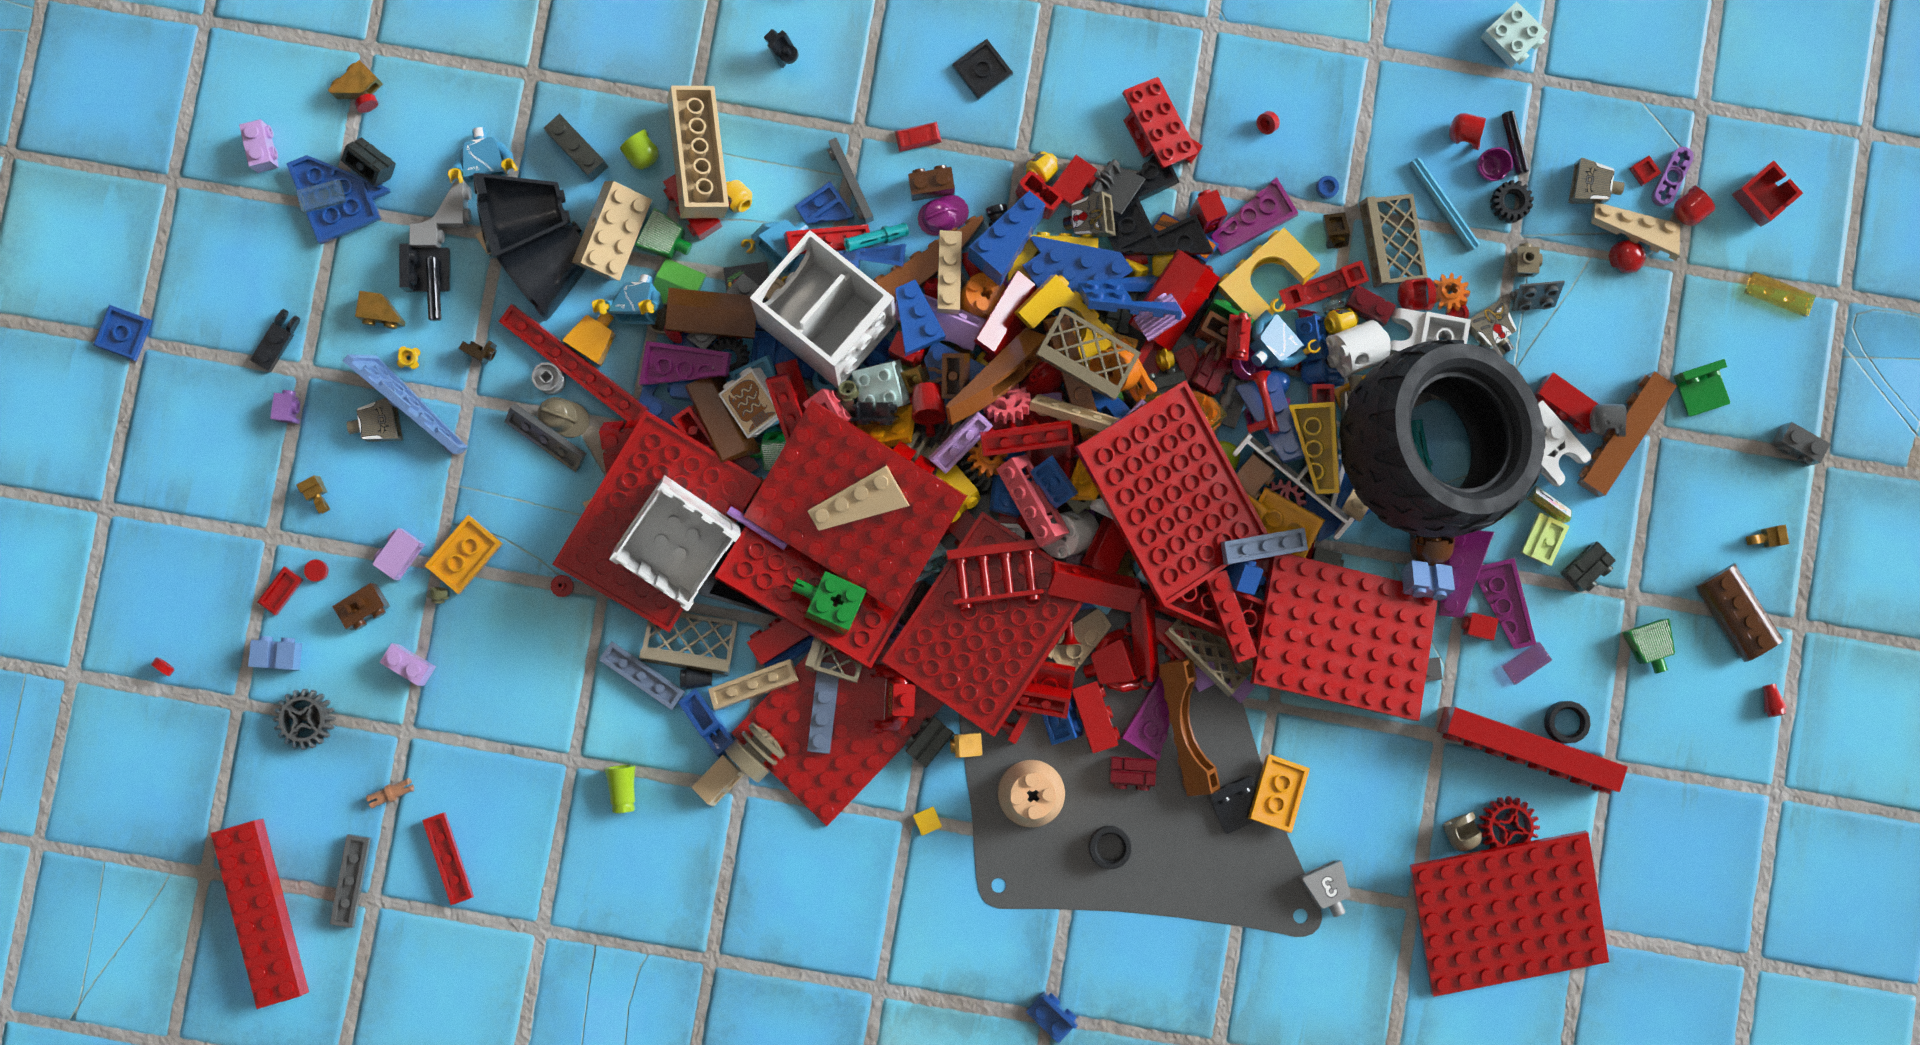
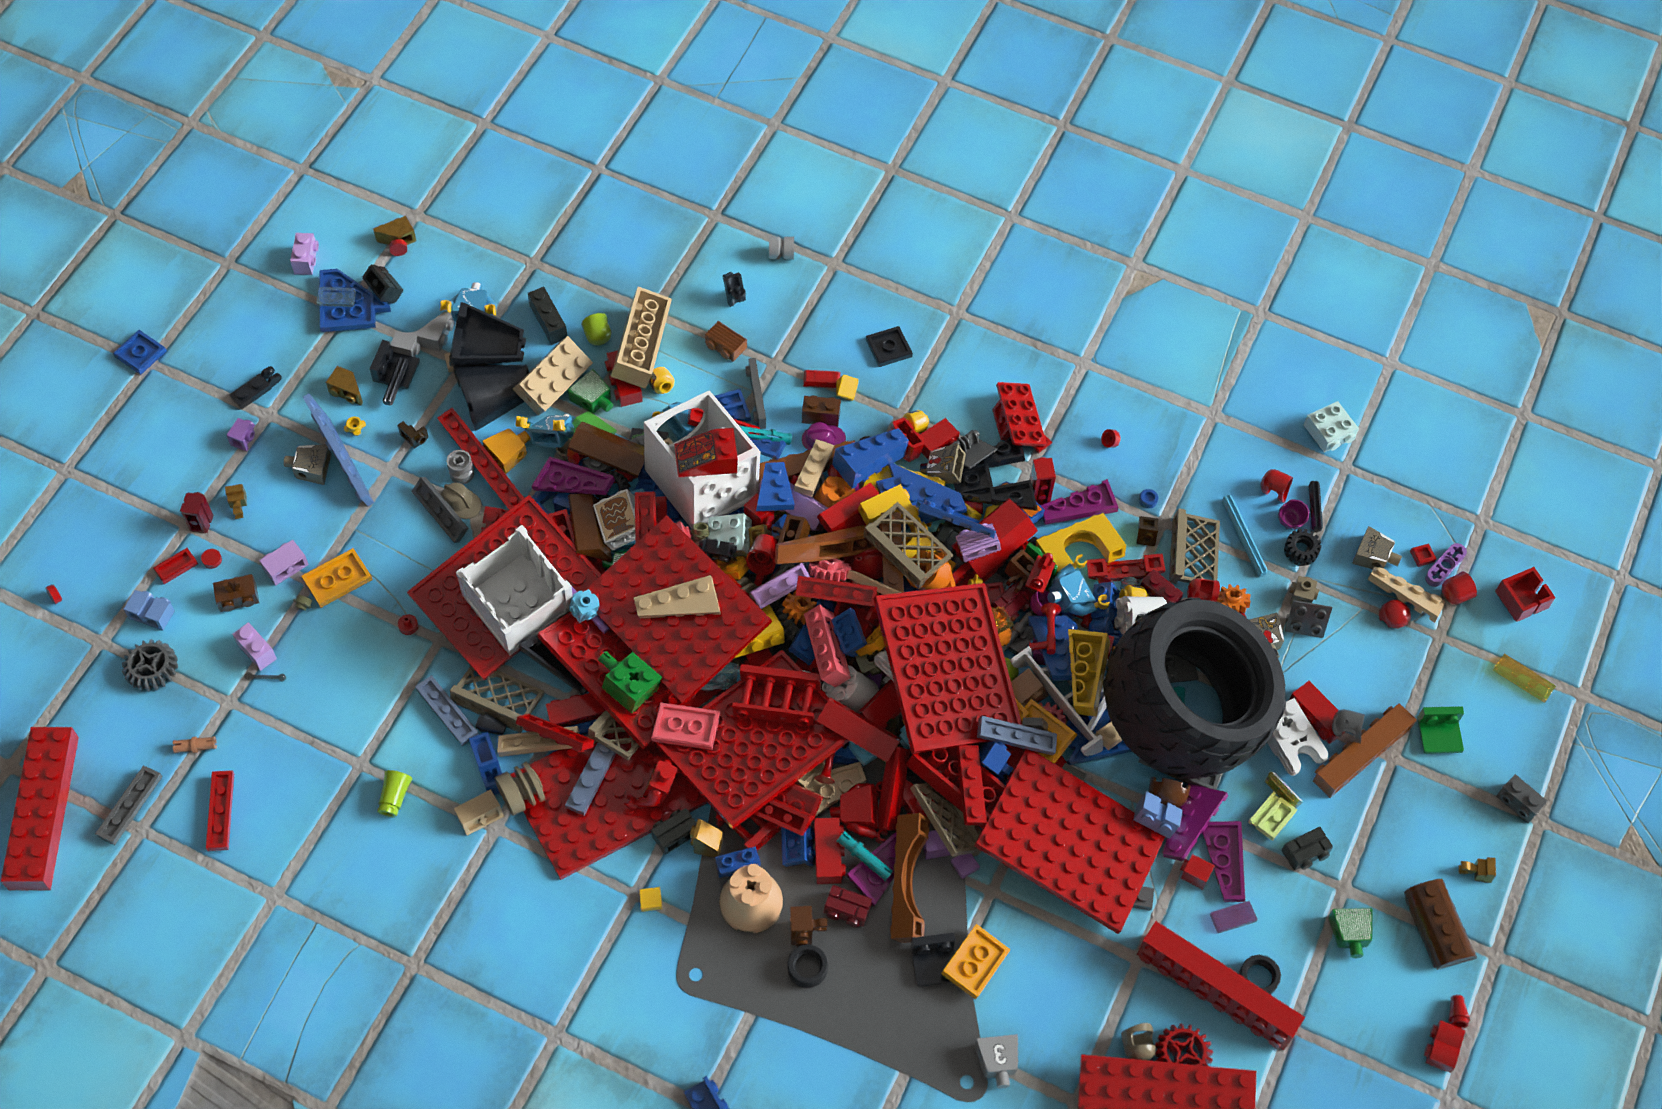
camera: 15 degrees right, 25 degrees down
none -> dark red brick [180,492,214,534]
none -> clear smoke hinge [244,672,286,681]
none -> red plate [516,714,594,752]
none -> medium azure brick [569,589,600,623]
none -> coral tile [651,703,720,750]
none -> red slope [674,428,738,477]
none -> dark orange brick [705,321,747,362]
none -> blue bracket [715,846,761,878]
none -> reddish brown brick [790,906,827,947]
none -> yellow slope [836,375,858,401]
none -> teal pin [836,831,893,881]
none -> dark grey tile [1022,718,1048,732]
none -> red brick [1424,1020,1466,1073]

